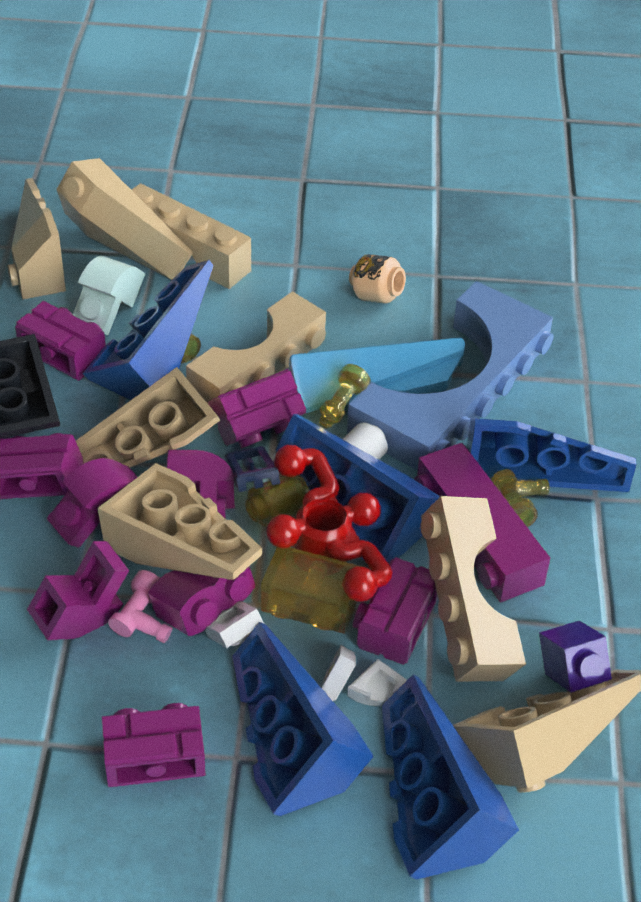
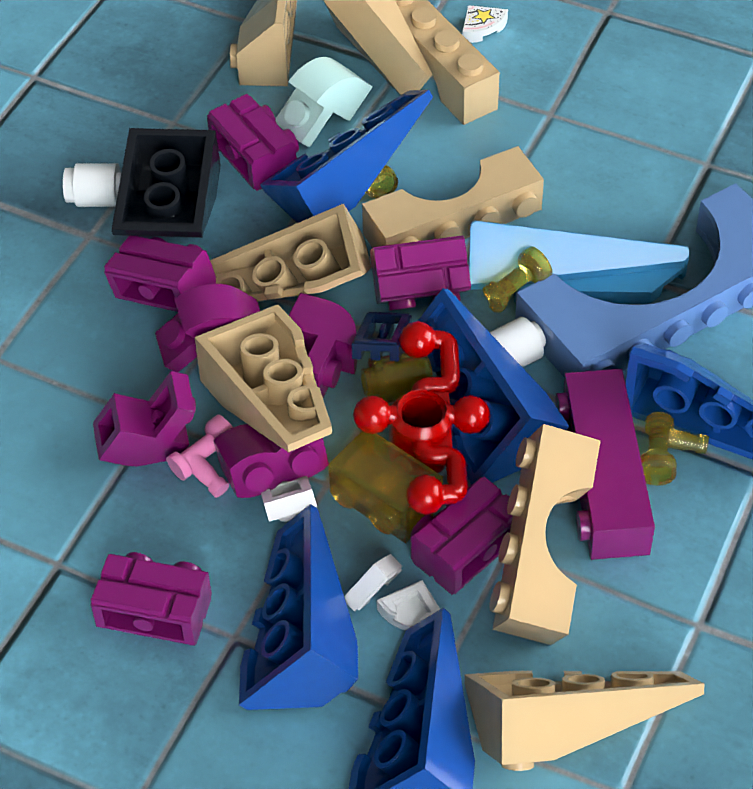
camera: 25 degrees right, 5 degrees up
light nougat head [349,254,406,303] -> none
dark purple brick [539,620,612,693] -> none
none -> white tile [462,5,508,43]

